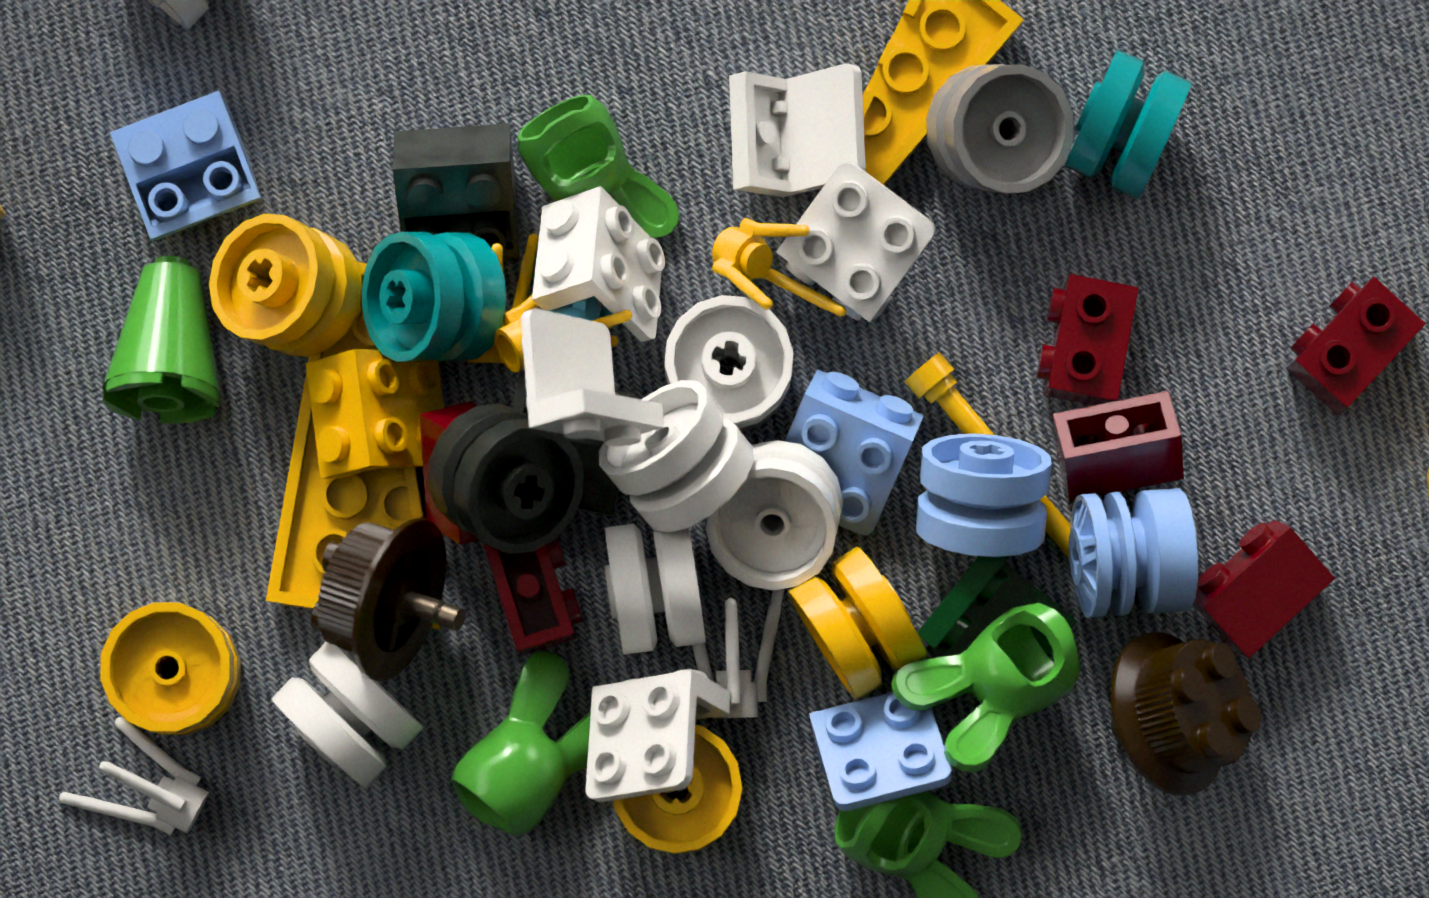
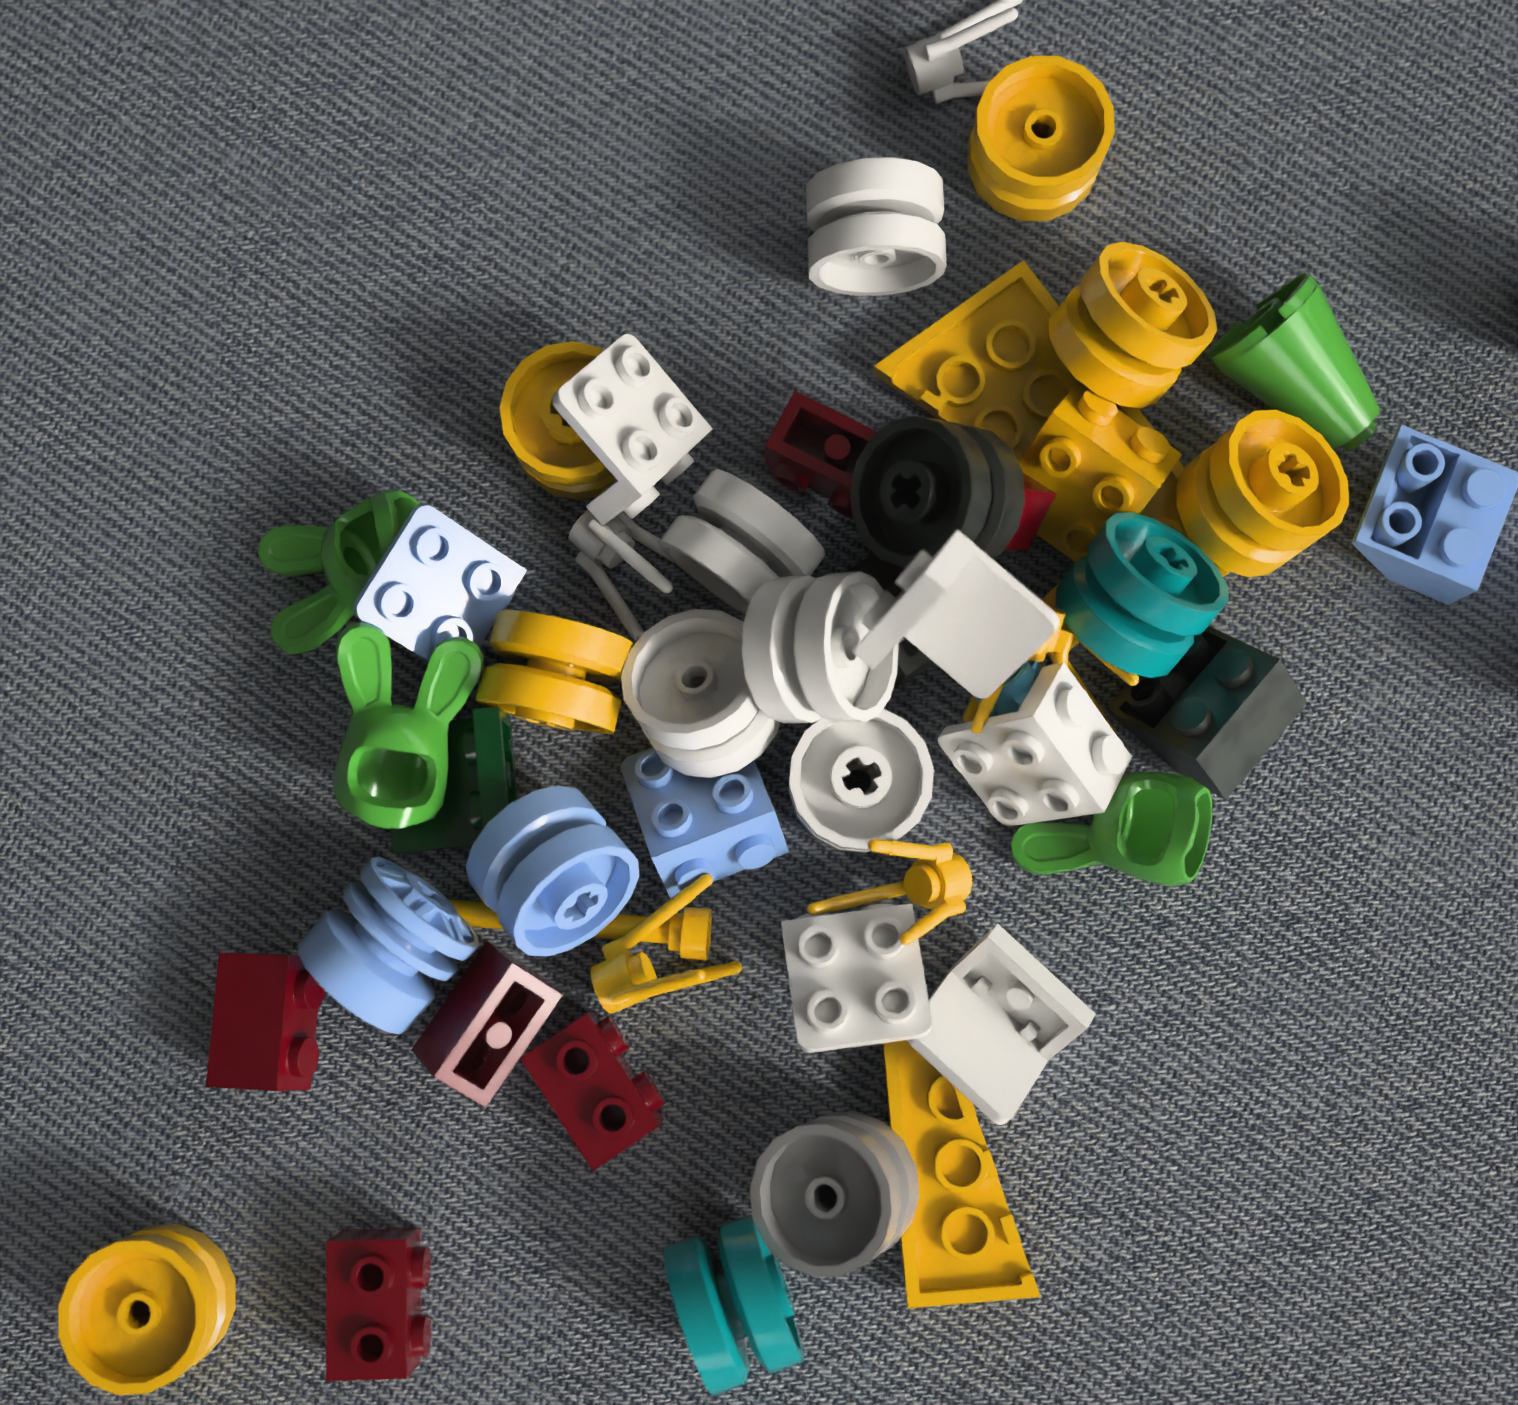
camera: 140 degrees right, 0 degrees up
dark brown piece [311,518,466,681] -> none
bright green piece [451,651,591,837] -> none
dark brown piece [1111,632,1261,796] -> none
none -> yellow plant [590,874,742,1014]
none -> yellow wheel [1048,242,1217,409]

